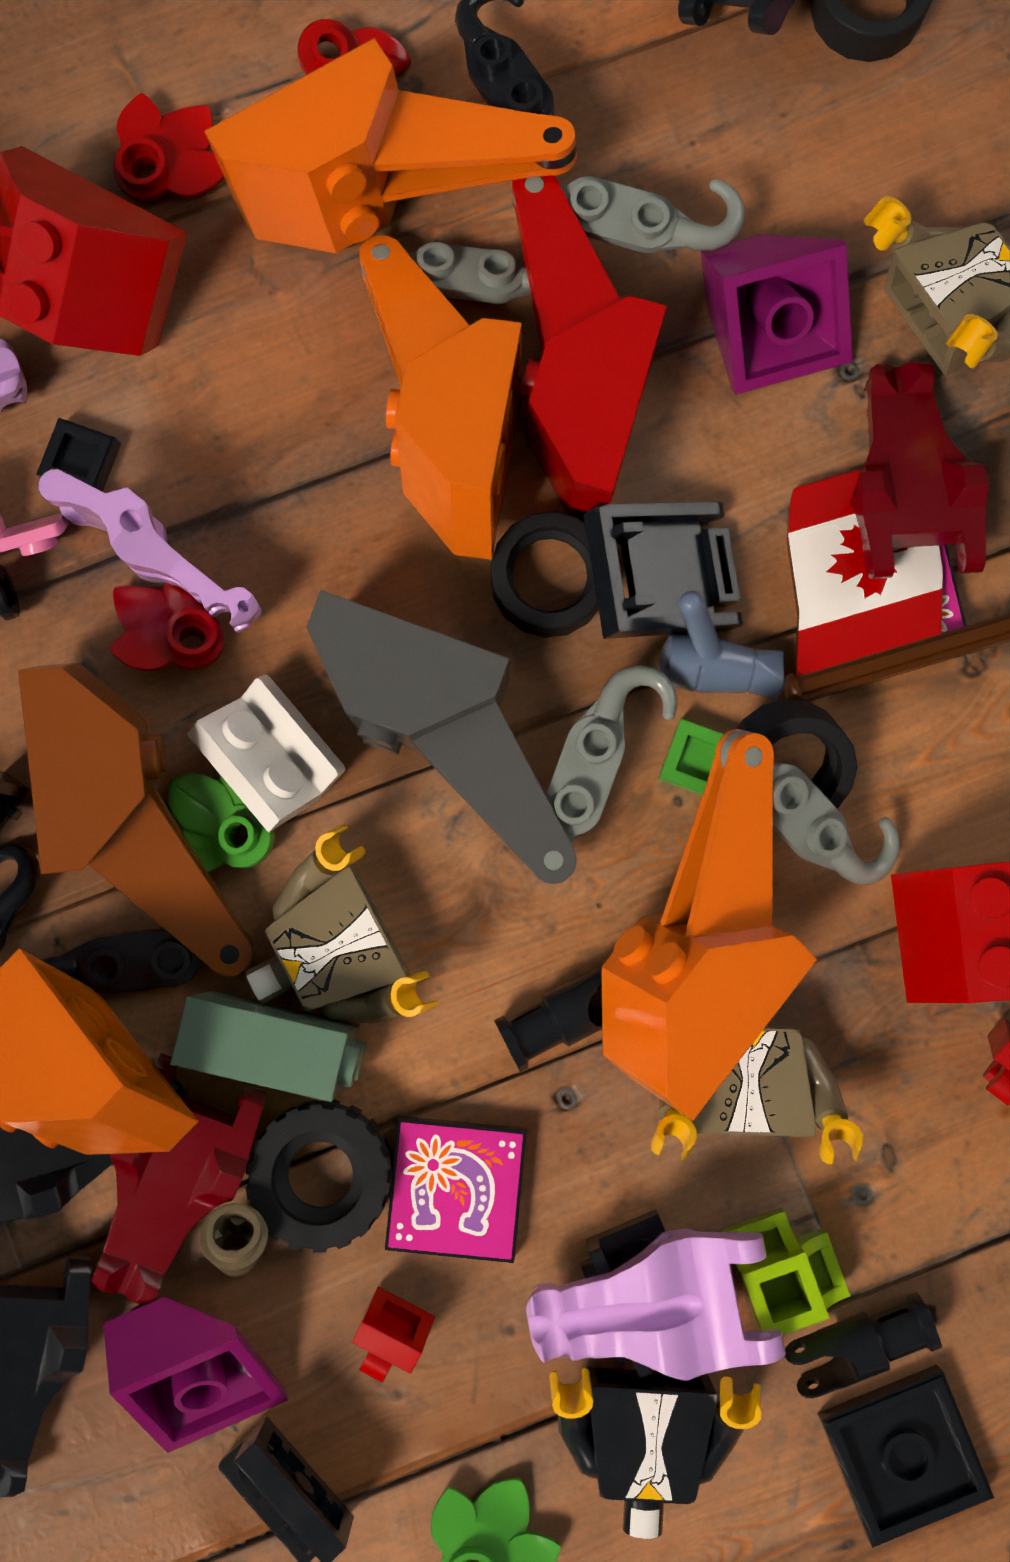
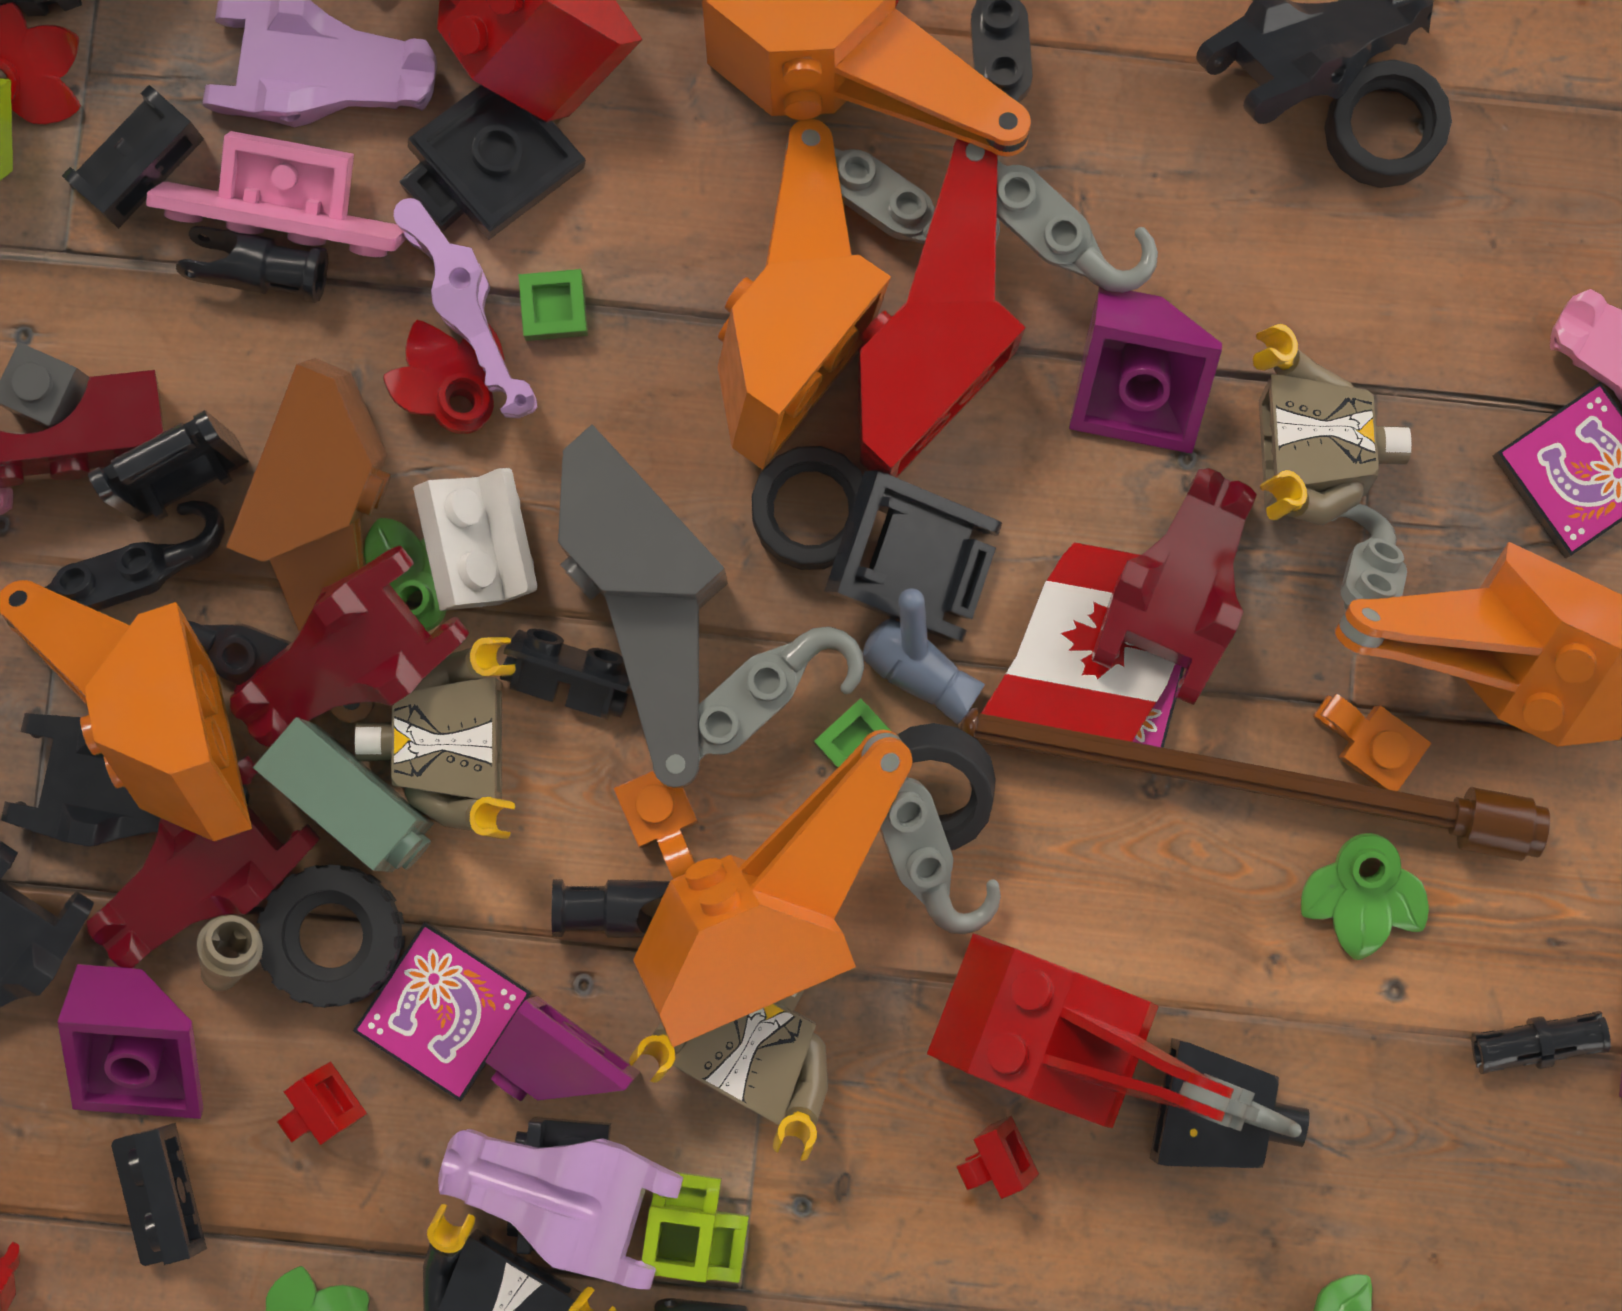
camera: 25 degrees right, 0 degrees up
none -> dark red animal [230,546,469,747]
none -> black tile [408,85,586,240]
none -> magenta slope [485,996,640,1101]
none -> black hinge [500,628,630,720]
none -> bright green tile [518,269,588,341]
none -> orange plate [613,771,699,879]

